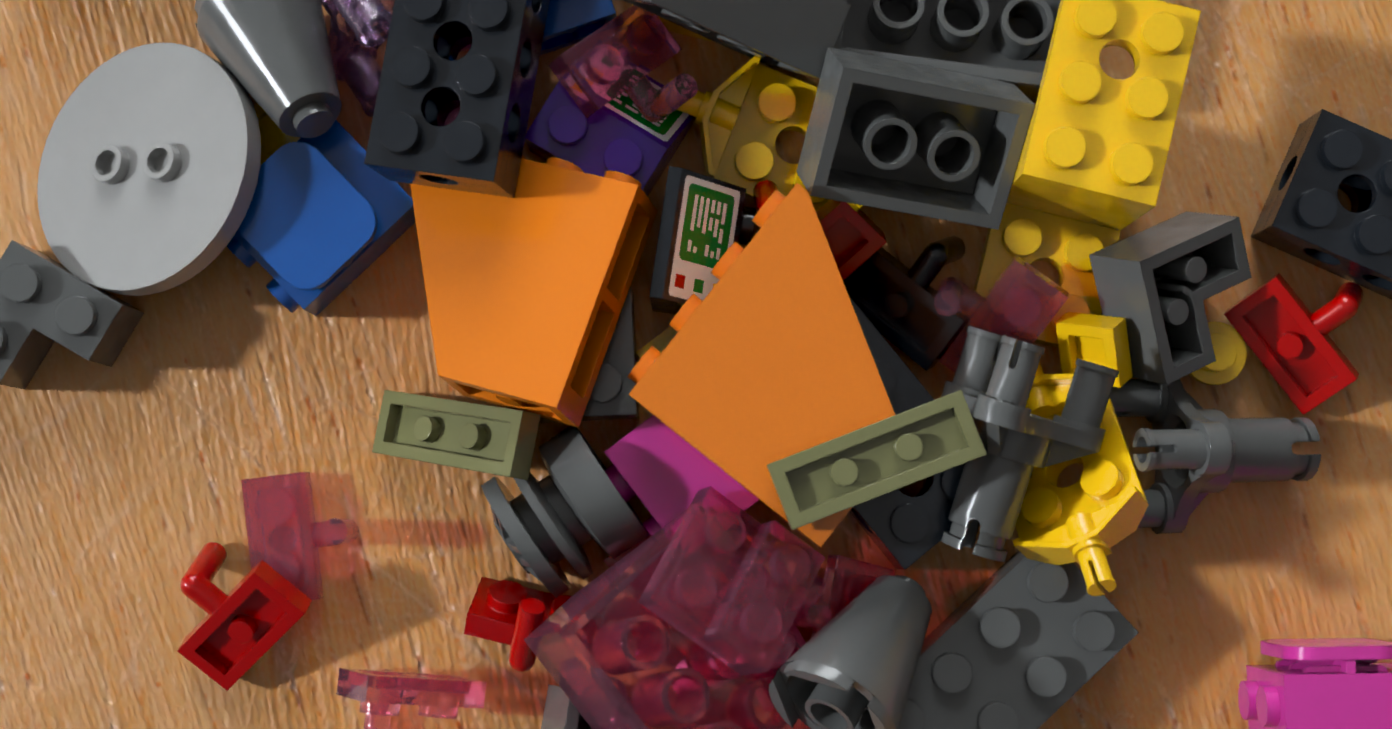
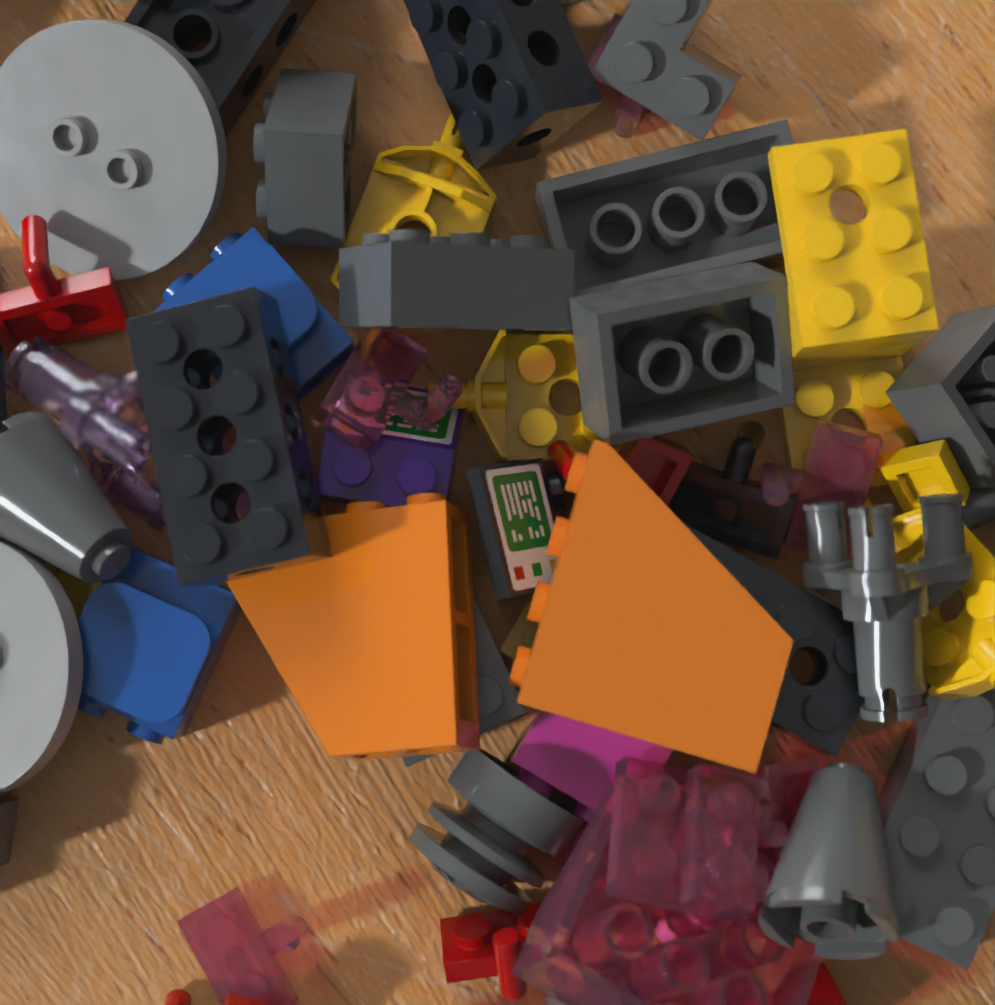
camera: 25 degrees left, 0 degrees up
olive plate [372,390,541,481] -> none
olive plate [766,390,987,530] -> none

